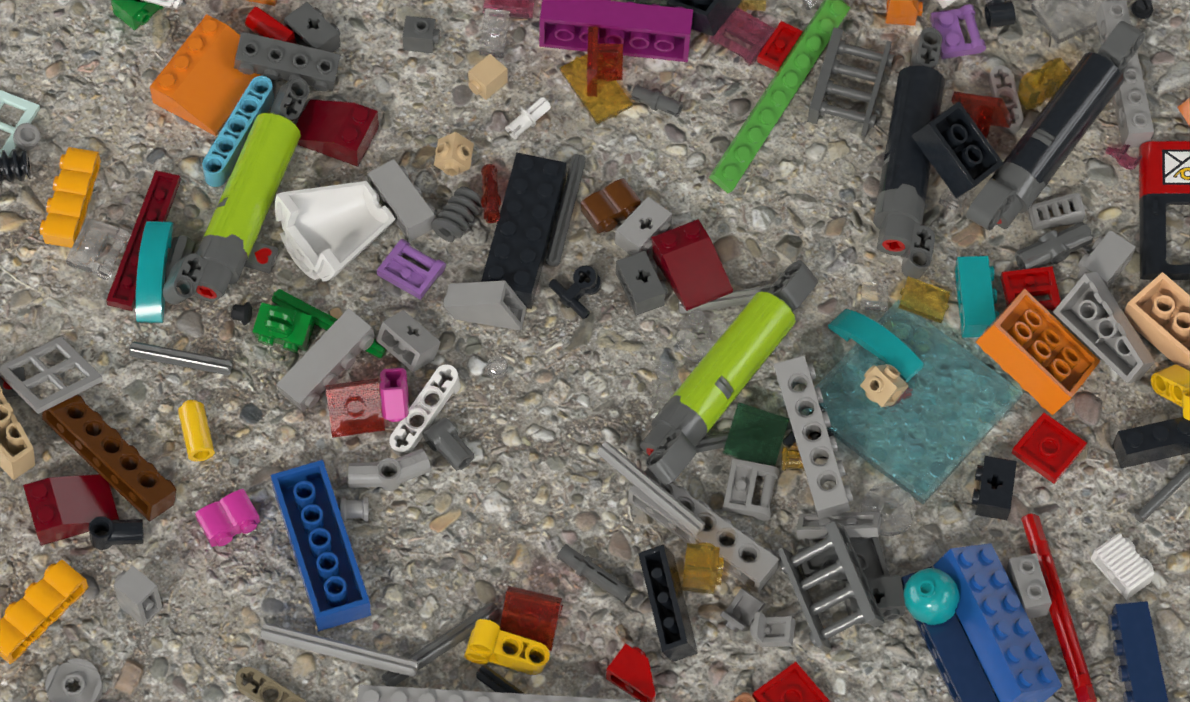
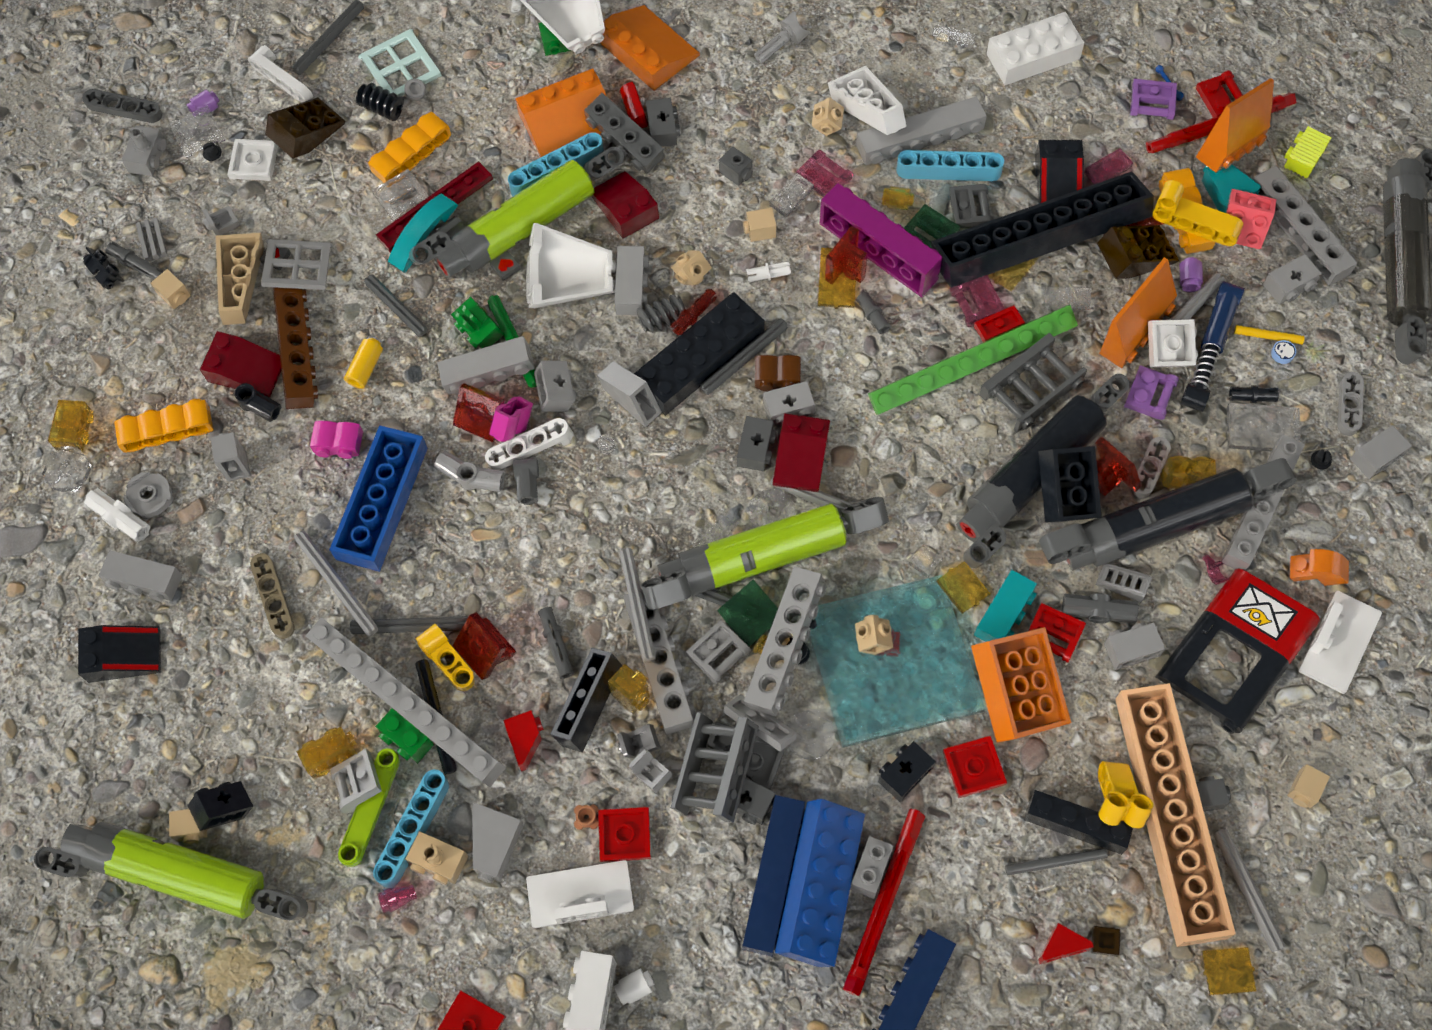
camera: 40 degrees right, 5 degrees up
black piece [231,302,252,325] -> none
light grey bush [341,497,369,522] -> none
medium lavender plate [377,239,446,300] -> none
black piece [549,265,602,319] -> none
teal slope [828,309,924,383] -> none
teal cylinder [903,568,960,625] -> none
light grey wedge [1053,272,1155,383] -> none
white brick [1091,533,1155,600] -> none

